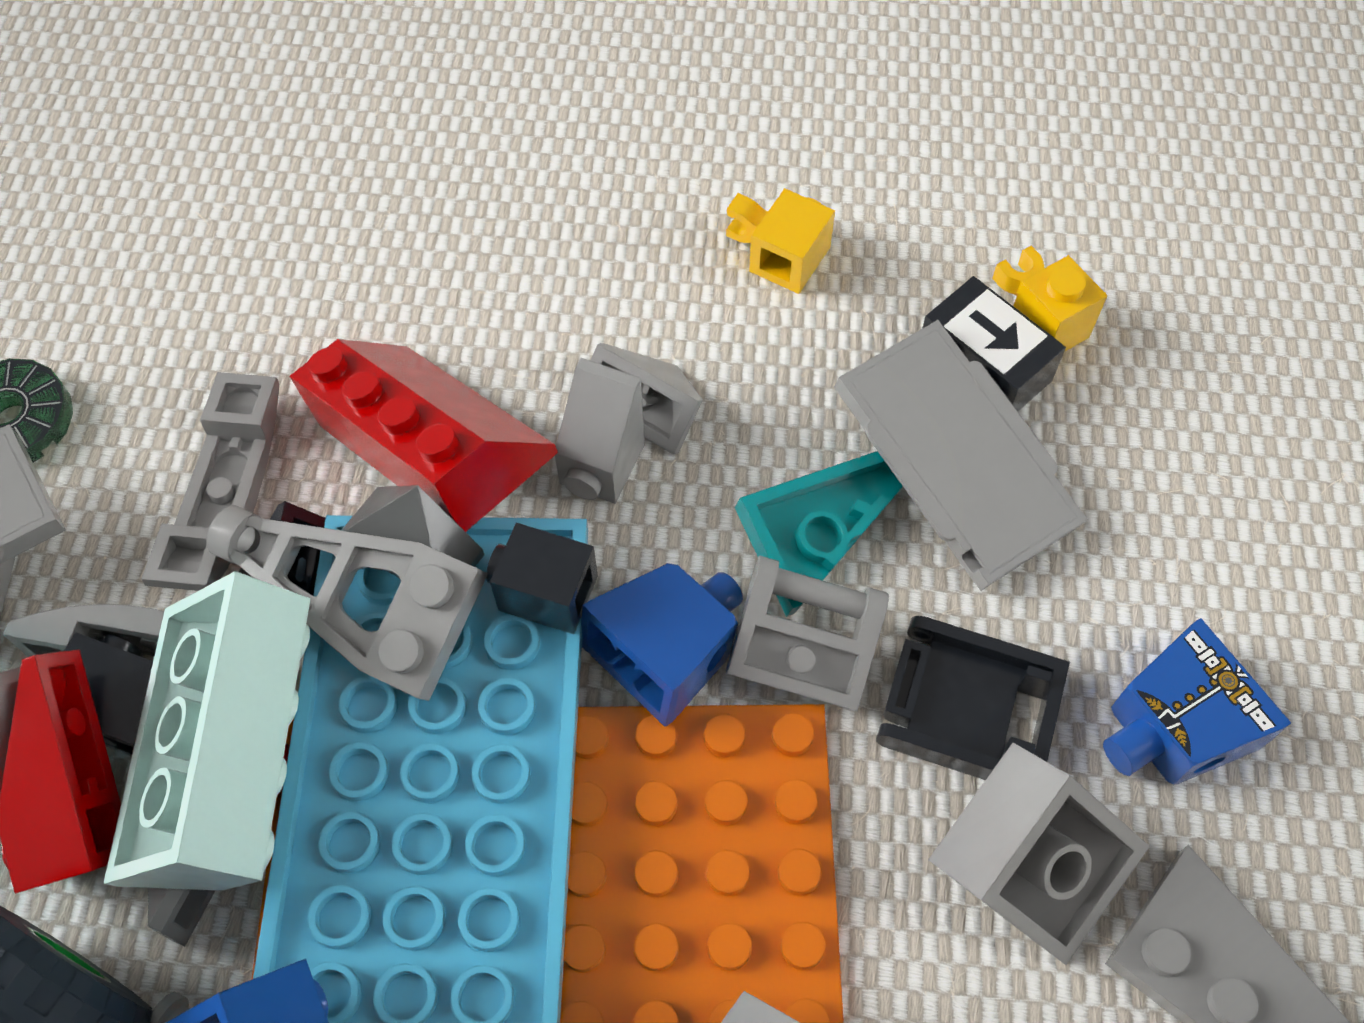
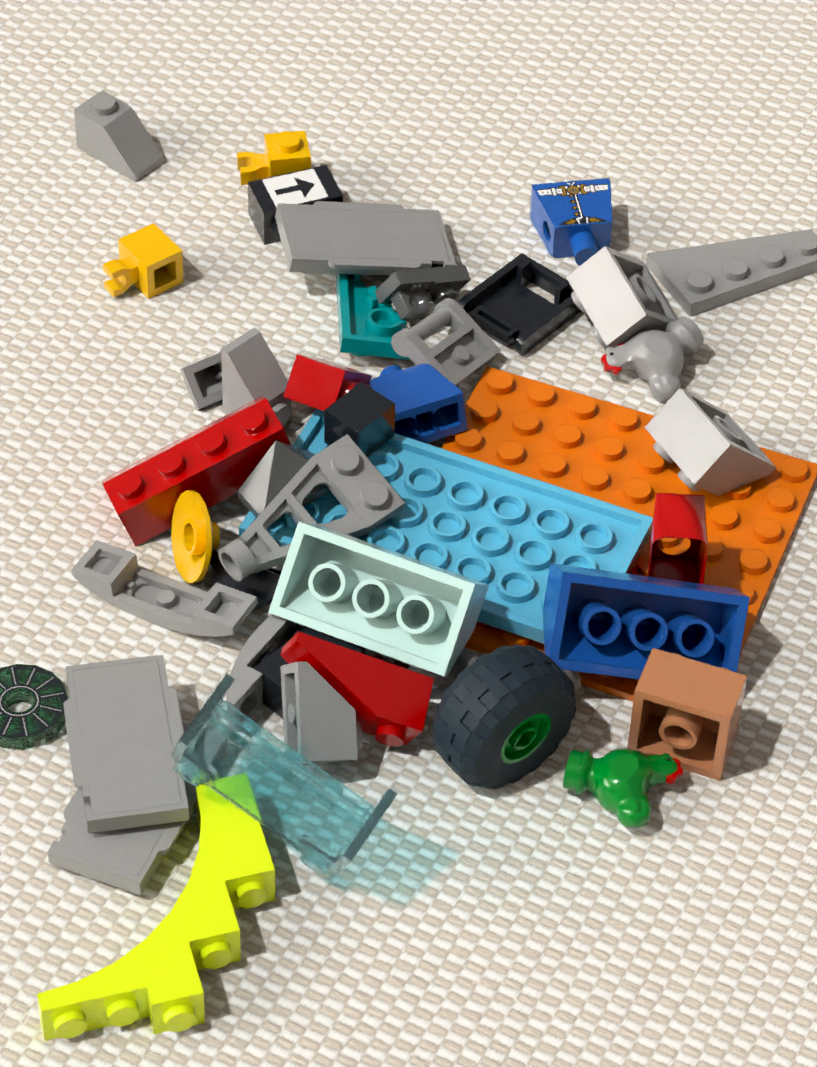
camera: 70 degrees left, 15 degrees down
none -> light grey slope [74,90,164,182]
none -> yellow dish [171,490,220,584]
none -> red brick [283,354,372,411]
none -> dark grey hinge [375,265,471,320]
none -> light grey animal [600,317,704,401]

